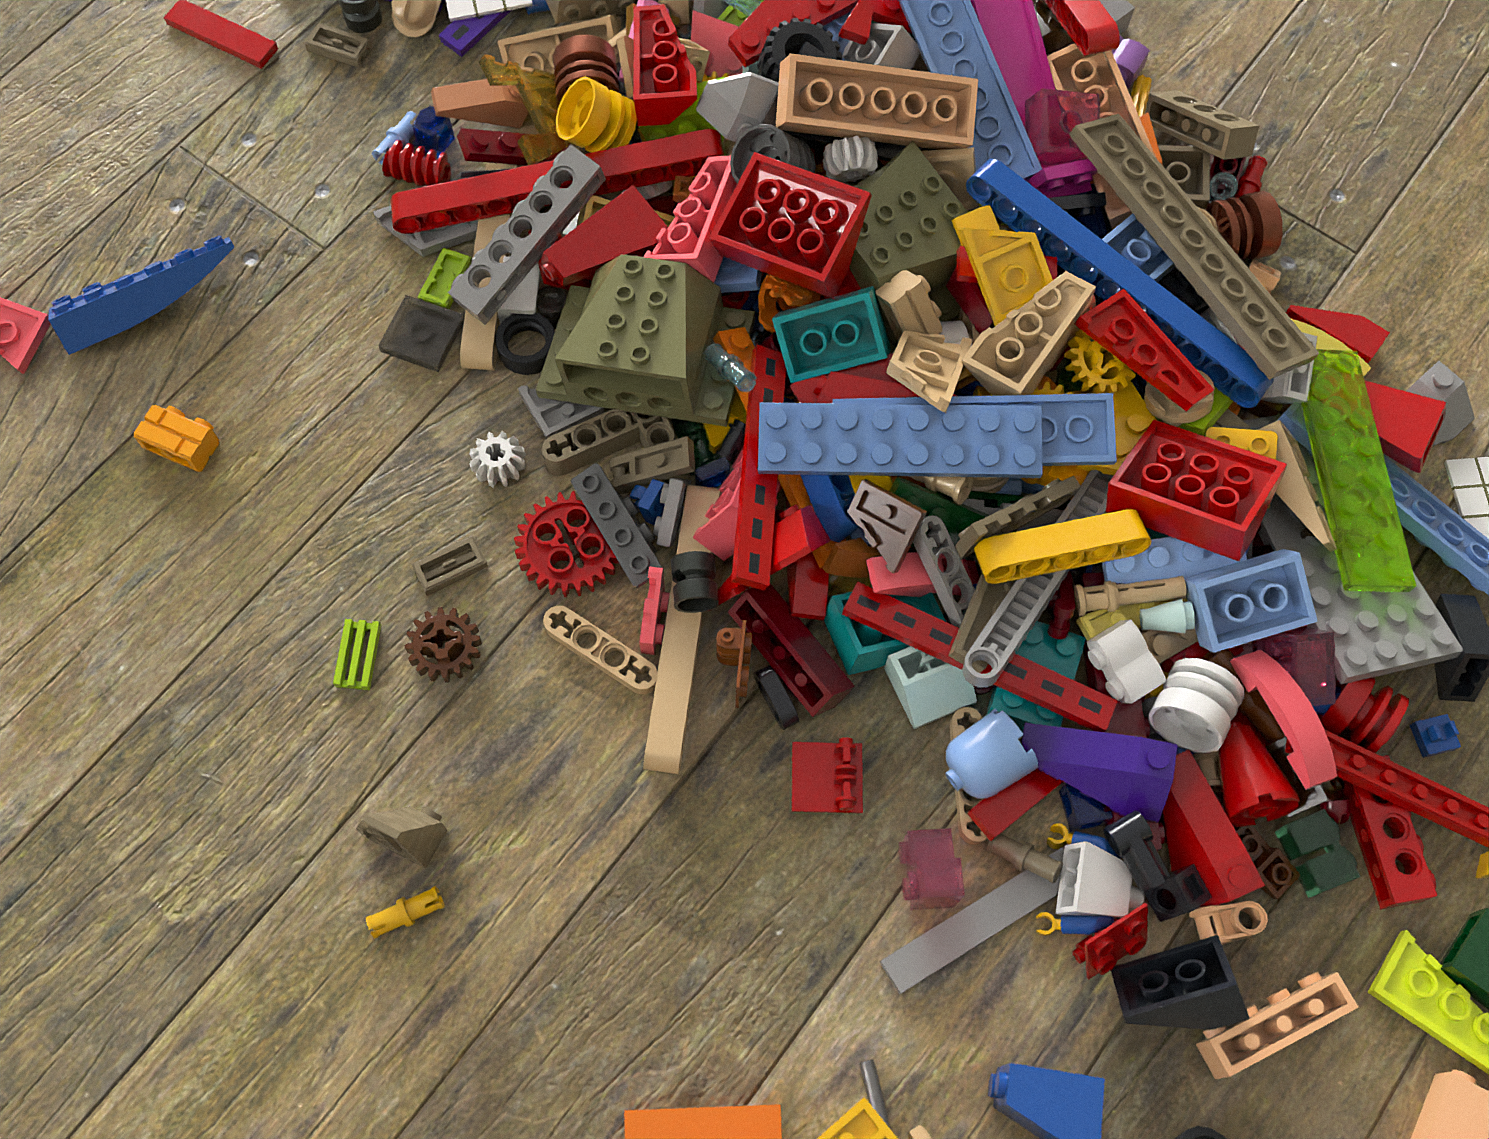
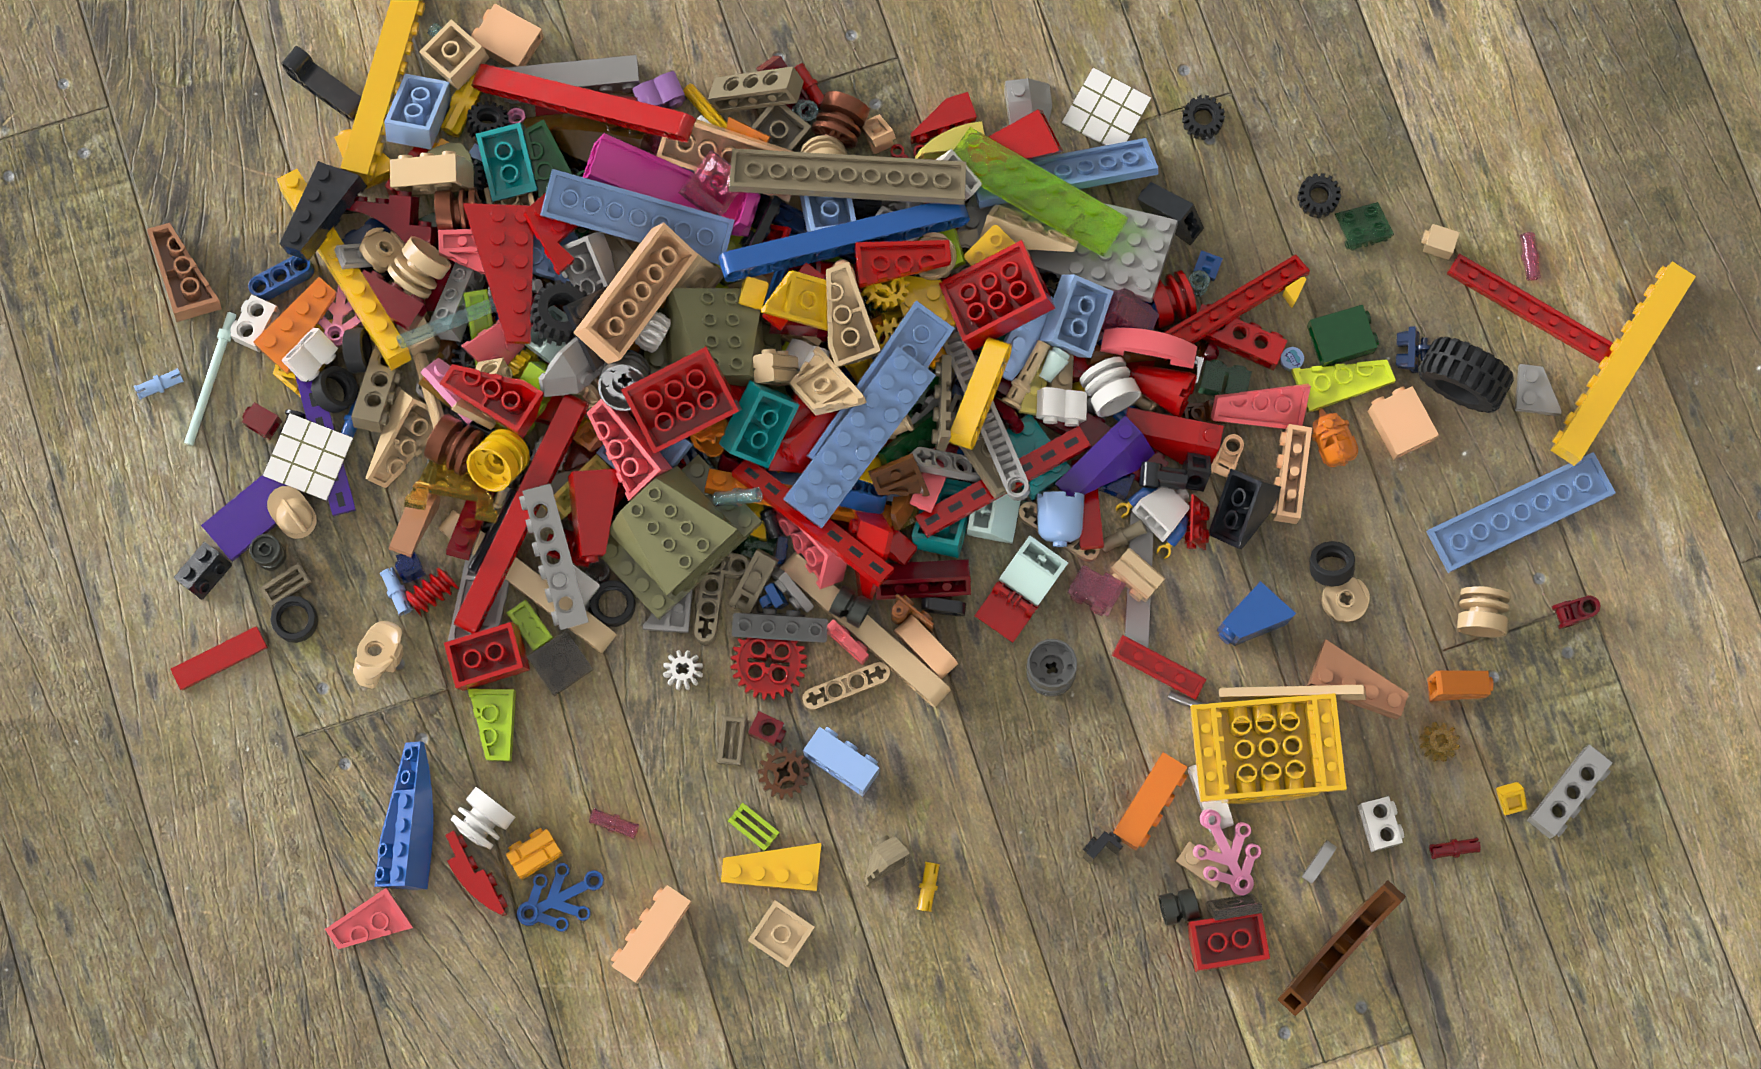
camera: 55 degrees left, 10 degrees up
none -> black tyre [270,596,318,643]
none -> tan piece [353,621,404,689]
none -> red brick [444,622,530,691]
none -> red slope [445,831,508,916]
none -> white wheel [450,787,516,850]
none -> lime wing [467,689,516,762]
none -> blue plant [517,863,604,932]
none -> clear pink pin [589,808,639,839]
none -> light nougat brick [611,885,692,984]
none -> yellow wing [721,843,821,892]
none -> dark red brick [748,711,787,748]
none -> tan plate [748,900,815,968]
none -> light blue brick [803,727,879,797]
none -> light nougat beam [894,615,958,680]
none -> light aqua slope [999,536,1068,607]
none -> dark grey wheel [1027,639,1077,697]
none -> black bracket [1083,831,1123,863]
none -> tan brick [1110,548,1166,603]
none -> red tile [1111,634,1207,700]
none -> clear light blue bush [1189,270,1210,296]
none -> coral wing [1211,384,1311,429]
none -> light blue tile [1280,347,1304,371]
none -> orange helmet [1311,409,1358,467]

